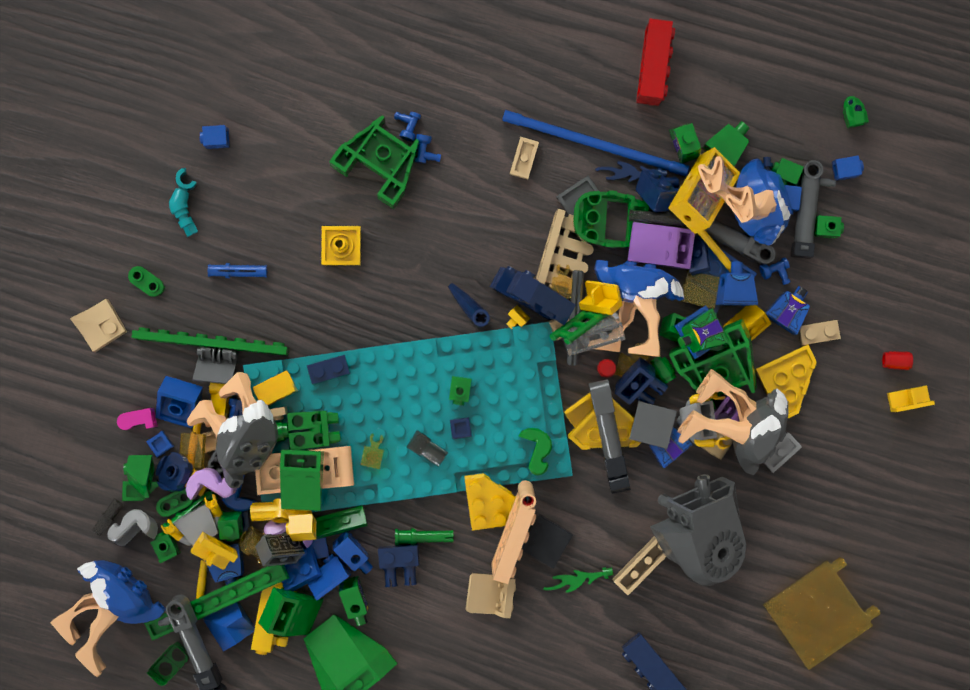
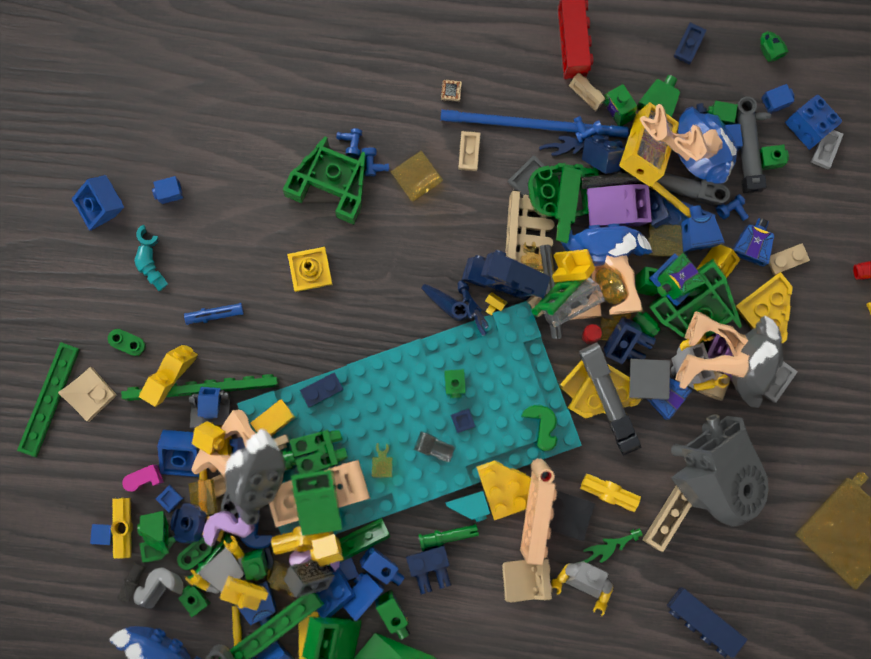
camera: 15 degrees left, 5 degrees down
none -> green tile [17,342,80,457]
none -> blue slope [72,175,124,231]
none -> blue tile [90,524,112,545]
none -> yellow piece [111,498,133,558]
none -> yellow arch [139,345,198,407]
none -> yellow brick [192,421,226,455]
none -> blue brick [197,387,221,419]
none -> clear yellow plate [391,151,443,202]
none -> tile [441,80,462,102]
none -> teal slope [446,491,490,522]
none -> dark blue piece [457,280,489,336]
none -> light grey torso [551,561,613,616]
none -> green piece [555,165,582,243]
none -> tan plate [569,73,606,111]
none -> blue piece [574,116,605,143]
none -> yellow piece [580,473,641,512]
none -> clear yellow dish [595,268,627,304]
none -> dark blue plate [673,22,707,65]
none -> blue bracket [784,95,842,150]
none -> light grey plate [811,130,844,169]

